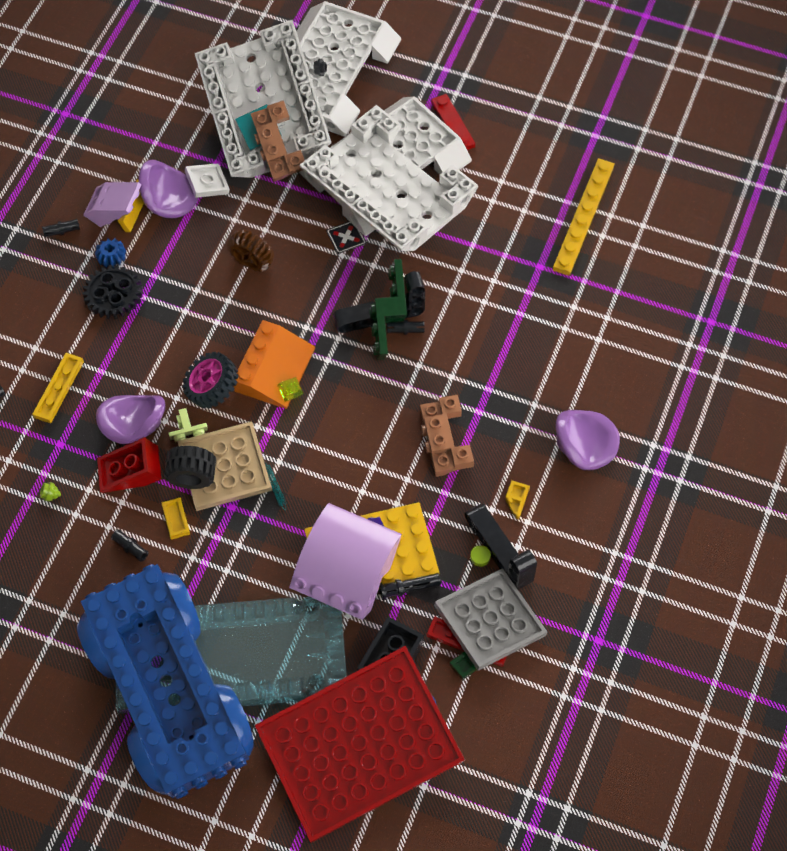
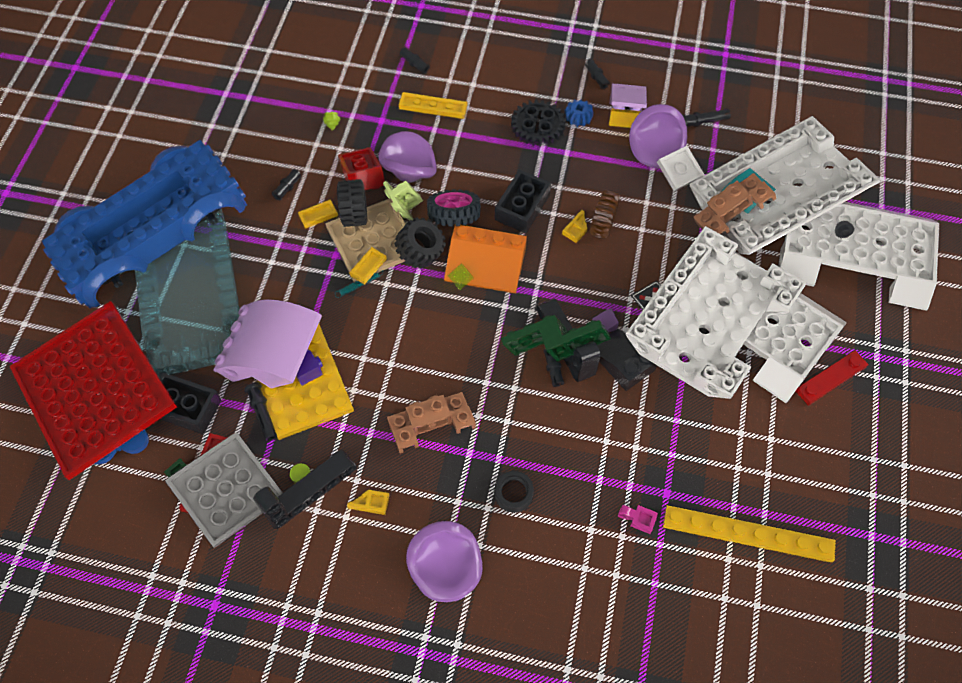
camera: 80 degrees right, 0 degrees up
none -> yellow tile [349,247,387,285]
none -> black tyre [395,218,445,269]
none -> black tyre [494,471,534,513]
none -> black brick [495,169,551,234]
none -> yellow tile [562,210,587,243]
none -> medium lavender slope [592,308,618,332]
none -> black slope [597,329,657,391]
none -> dark pink plate [618,505,658,534]
none -> black pin [682,108,731,127]

